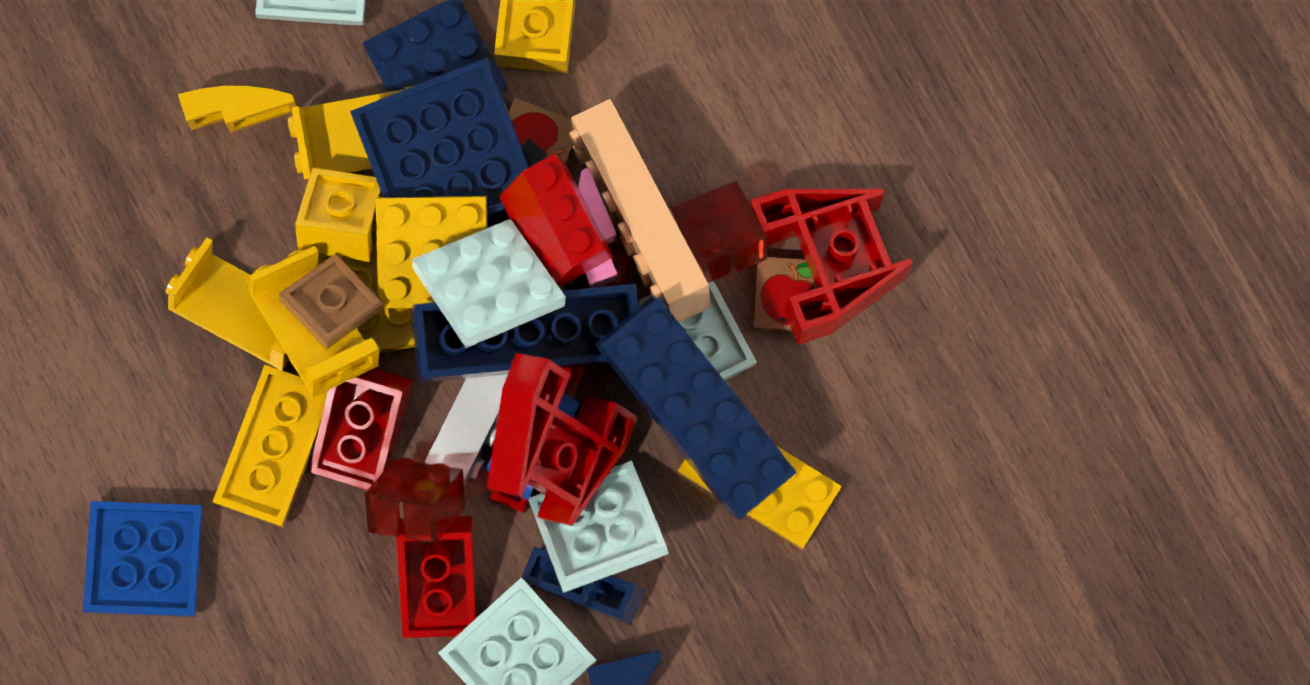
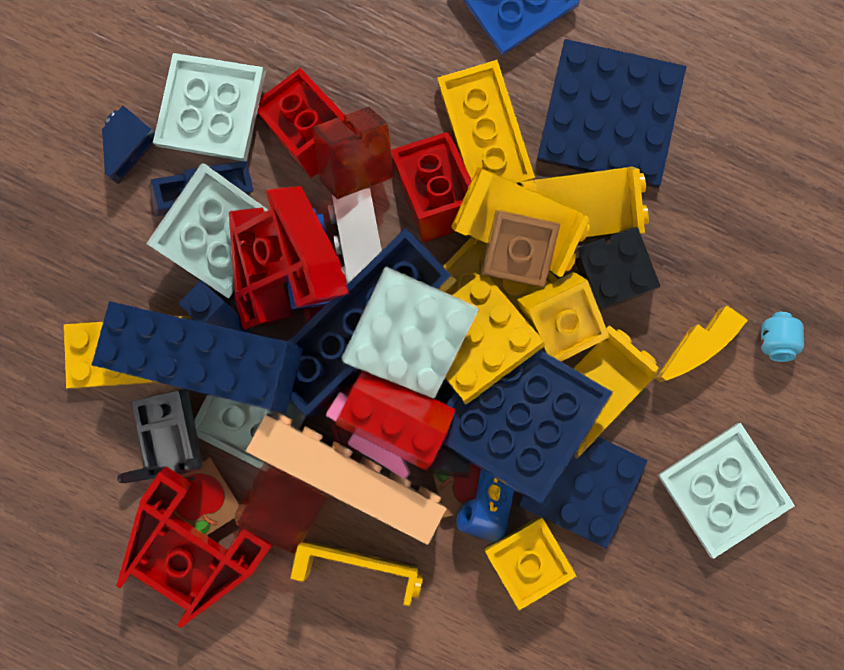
camera: 145 degrees right, 5 degrees up
none -> black piece [117,389,203,484]
none -> dark blue slope [179,280,253,333]
none -> yellow panel [290,540,423,606]
none -> blue door [456,469,514,543]
none -> dark blue plate [536,39,687,188]
none -> black piece [574,226,661,311]
none -> medium azure head [761,312,804,362]

